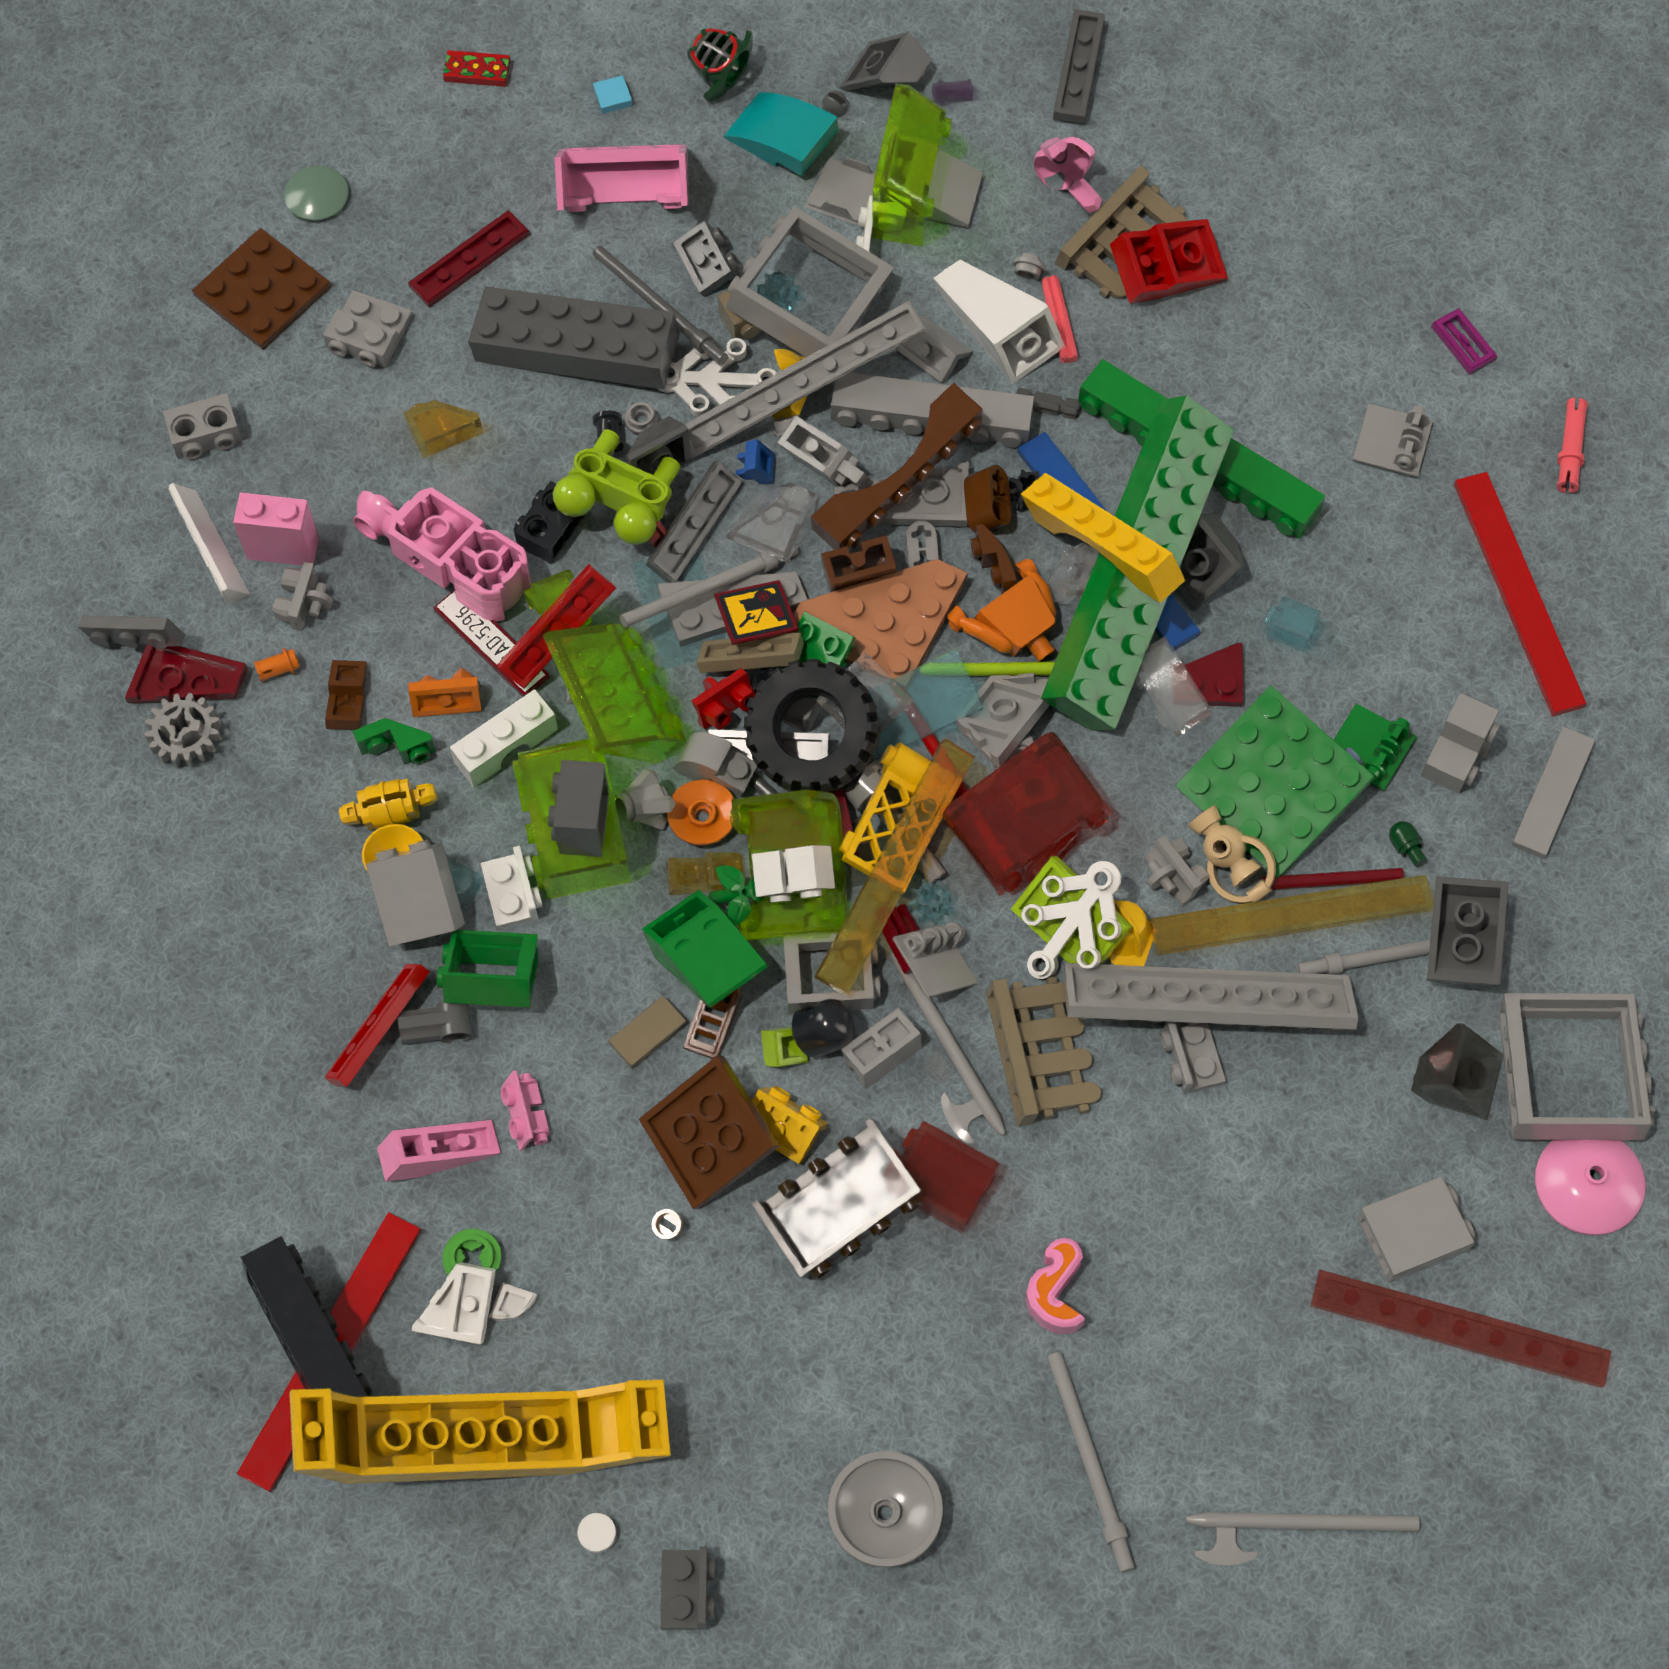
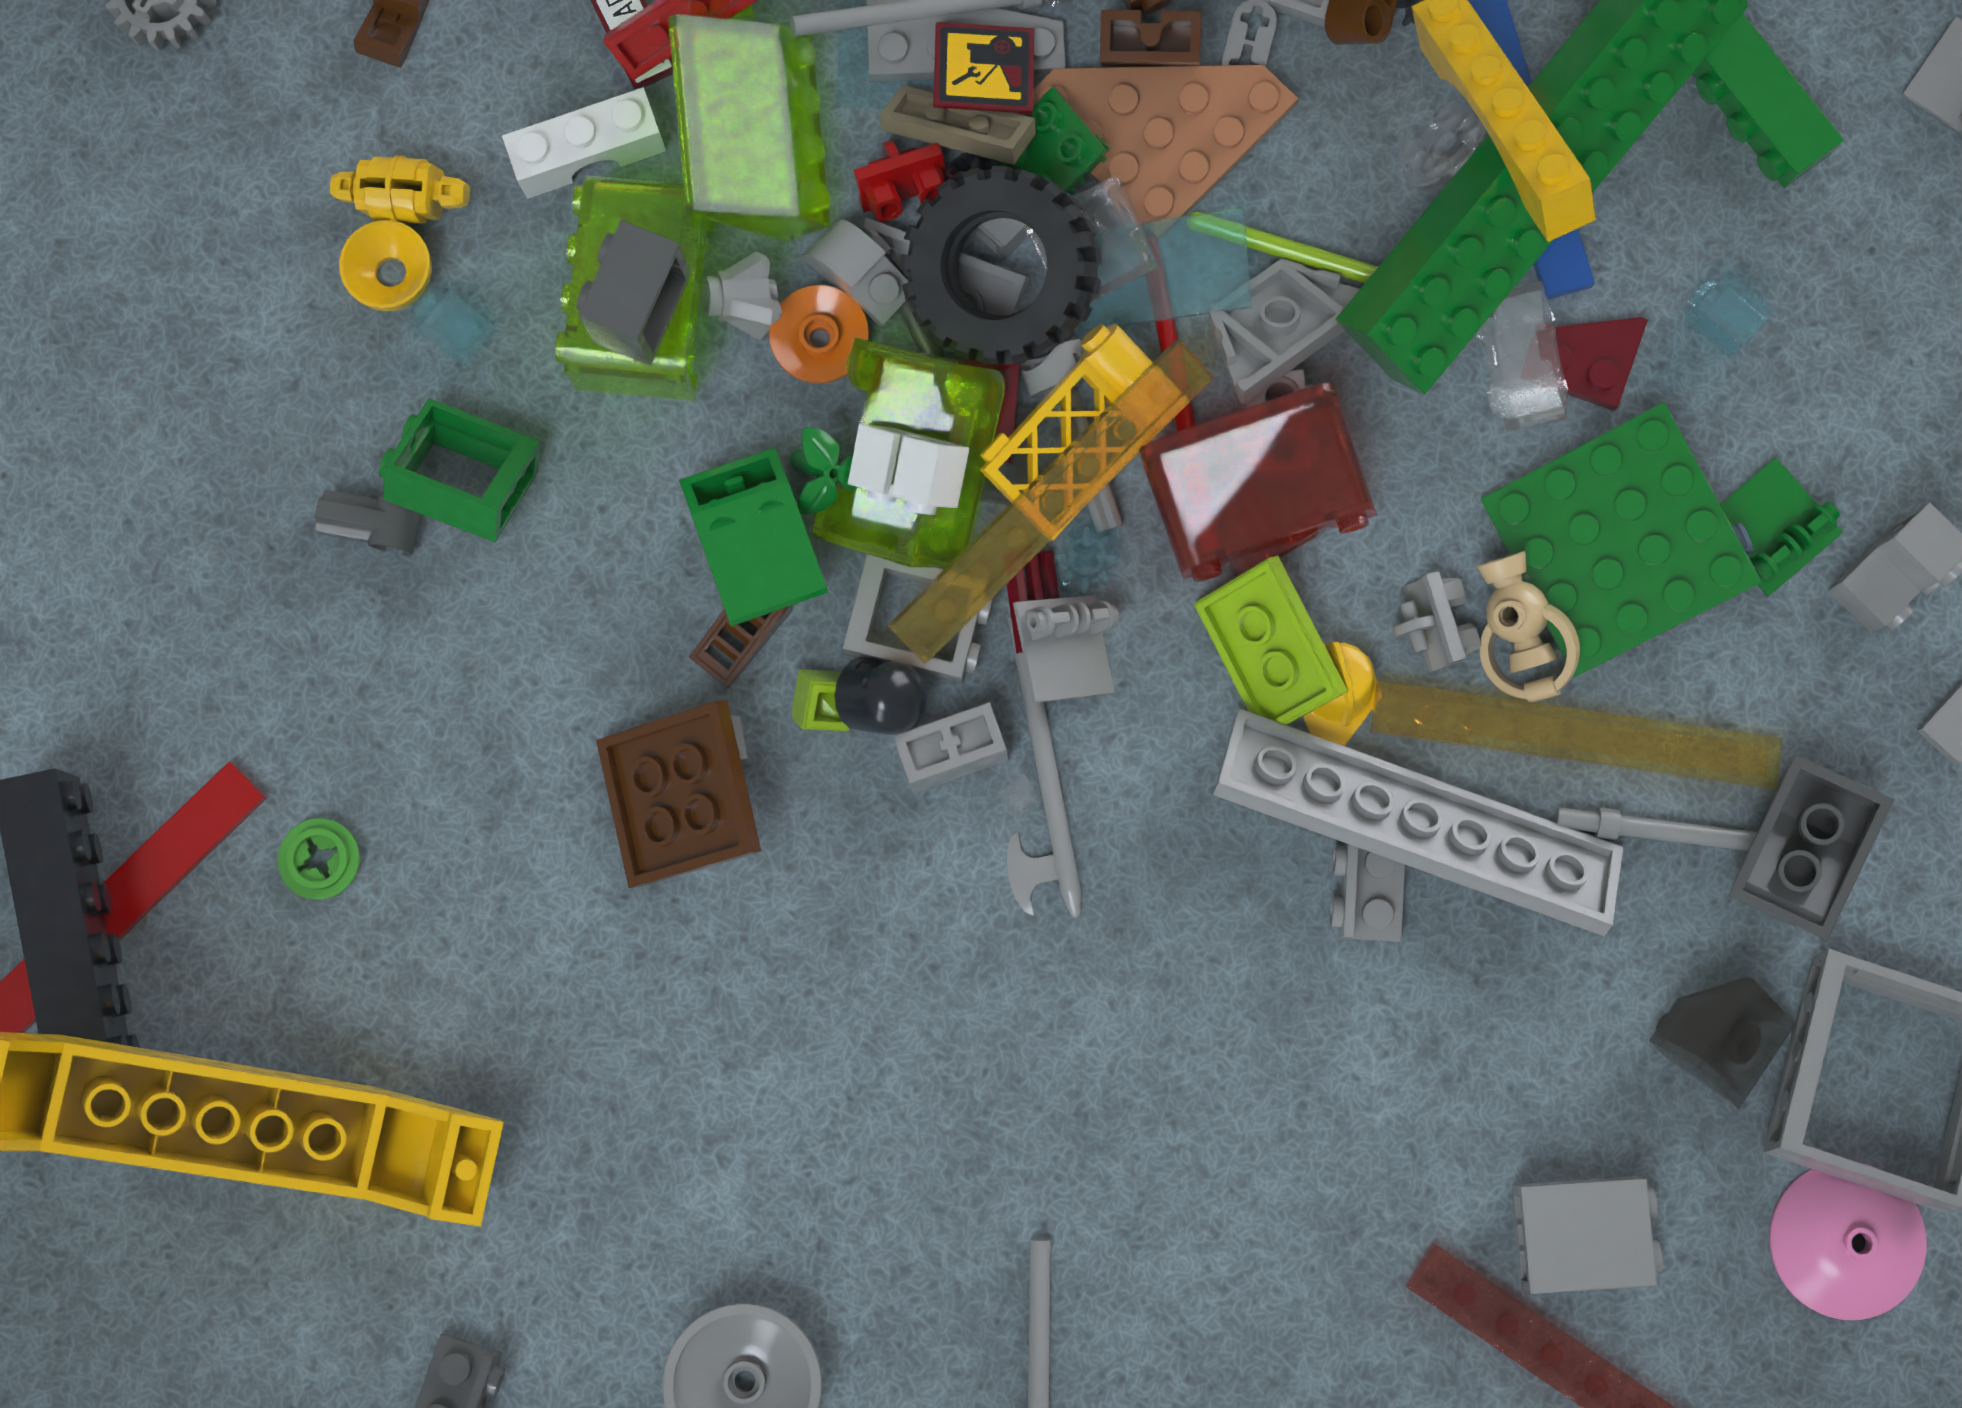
camera: 20 degrees right, 15 degrees up
red tile [325,964,430,1087] -> none
green slope [353,718,436,765] -> none
light grey brick [366,839,465,946] -> none
bright pink slope [377,1120,500,1182] -> none
orange tile [408,667,482,717] -> none
white wing [412,1262,496,1344] -> none
white bracket [481,846,543,930] -> none
white tile [489,1283,538,1321] -> none
bright pink hinge [501,1071,550,1151] -> none
white tile [577,1513,616,1553] -> none
dark tan tile [608,996,687,1069] -> none
hinge [652,1209,683,1240] -> none
clear yellow slope [666,852,742,895] -> none
yellow bracket [752,1085,828,1164] -> none
window [752,1118,927,1280] -> none
clear red brick [884,1120,1000,1234] -> none
orange torso [947,559,1056,662] -> none
reddish brown slope [970,524,1016,595] -> none
dark tan fence [985,977,1101,1127] -> none
white plant [1022,861,1122,979] -> none
bright pink animal [1025,1238,1085,1334] -> none
dark grey slope [1177,513,1244,610] -> none
dark red bar [1261,868,1404,890] -> none
dark green cylinder [1389,821,1427,867] -> none

